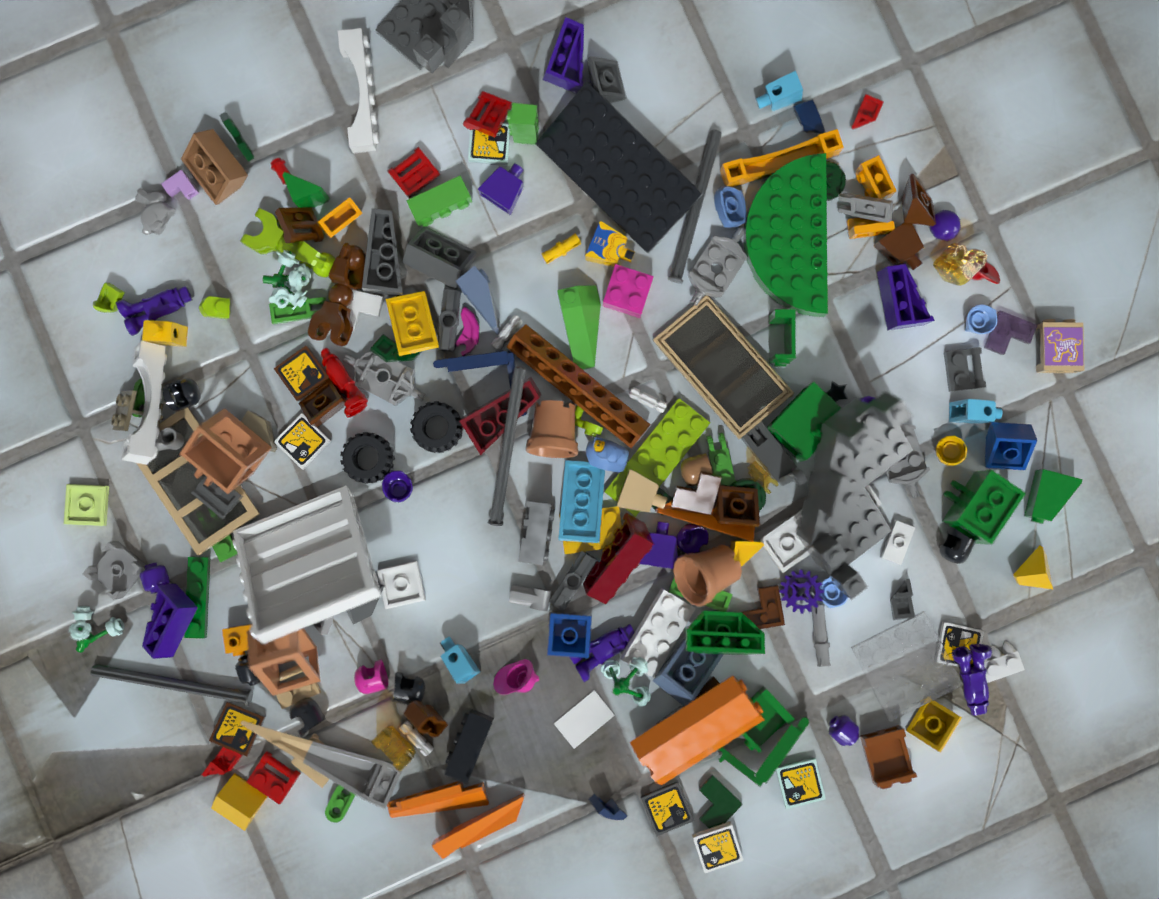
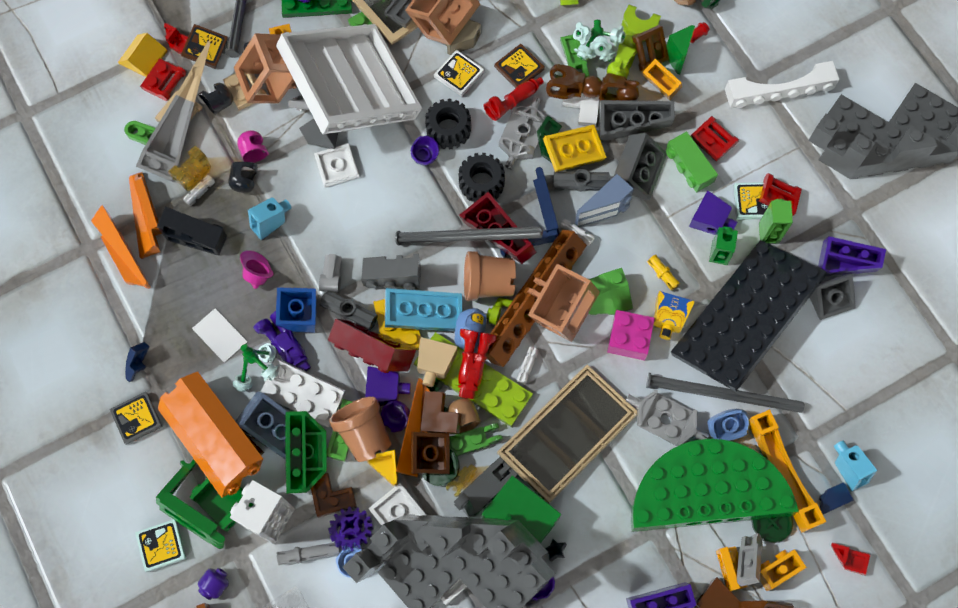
camera: 85 degrees right, 15 degrees down
reddish brown slope [298,379,347,427] -> none
reddish brown brick [403,701,448,737] -> none
dark pink piece [455,307,479,356] -> none
tile [692,821,743,873] -> none
dark green tile [699,774,743,828] -> none
green panel [769,309,796,367] -> none
none -> white plate [230,480,295,544]
none -> red piece [458,328,497,399]
none -> nougat piece [527,264,600,342]
none -> green brick [709,227,738,265]

